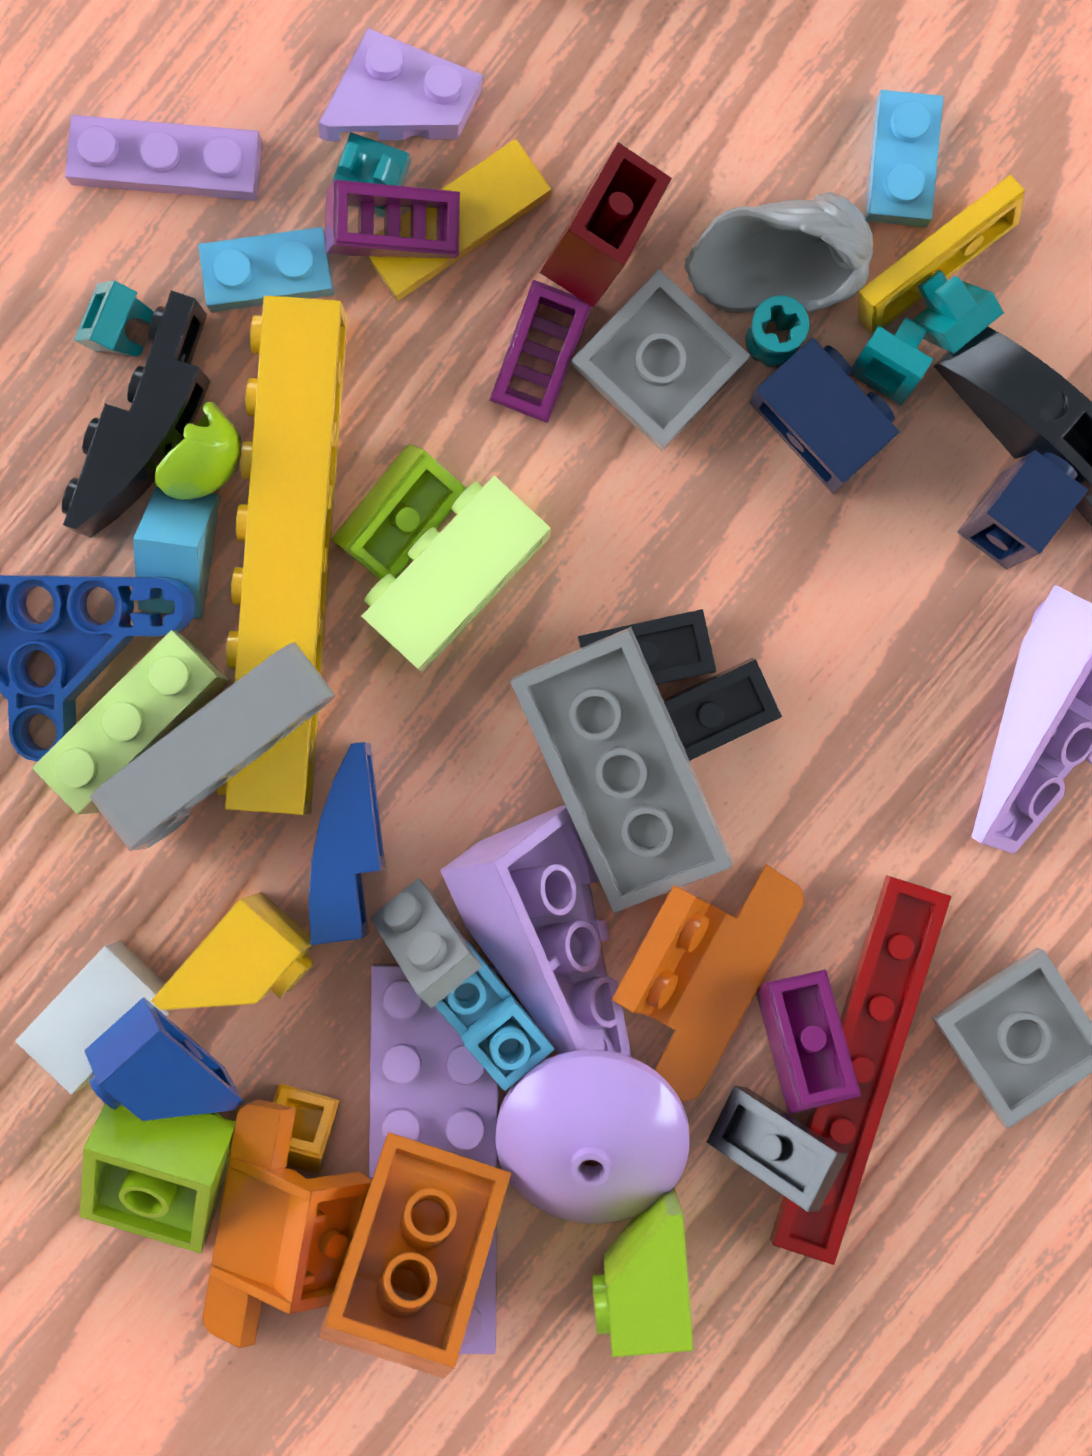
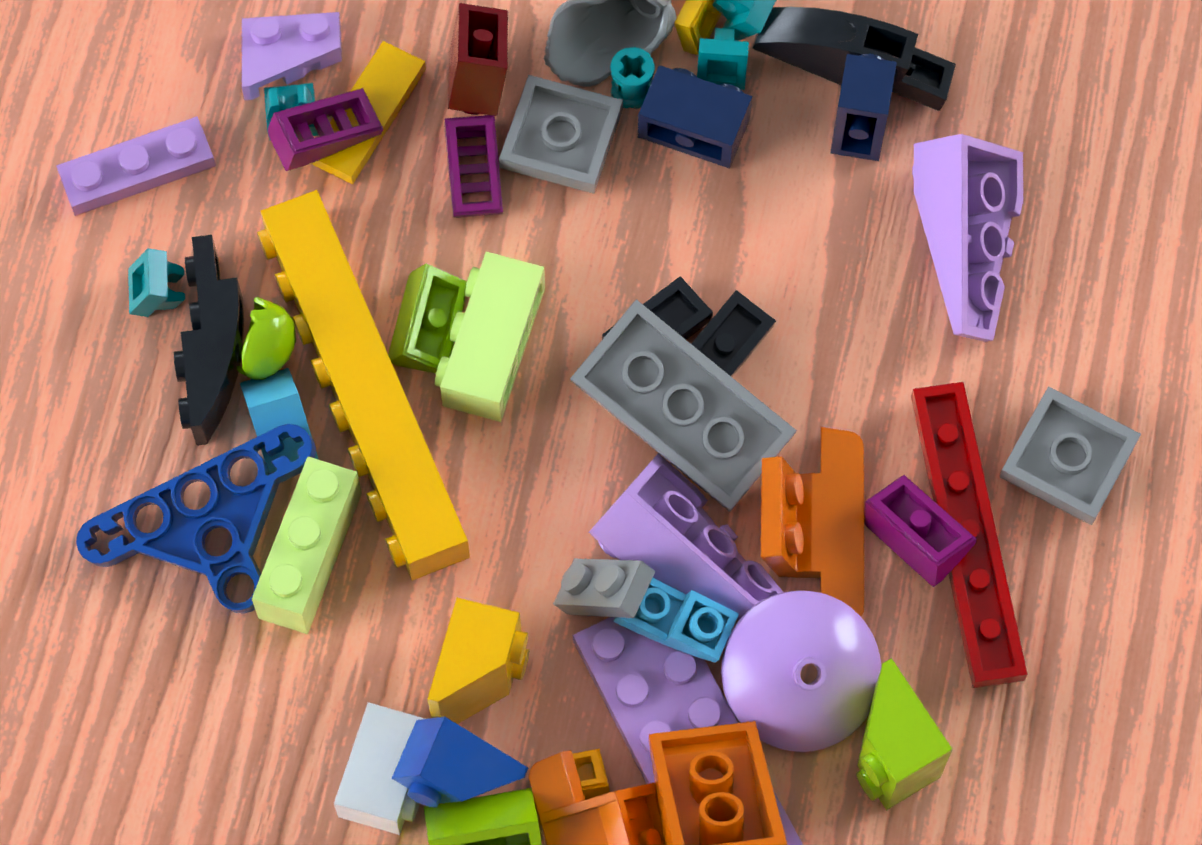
camera: 30 degrees left, 20 degrees down
light grey beam [90,642,335,851] -> none
medium azure plate [198,227,334,312] -> none
blue slope [308,742,386,945] -> none
plate [707,1086,848,1212] -> none

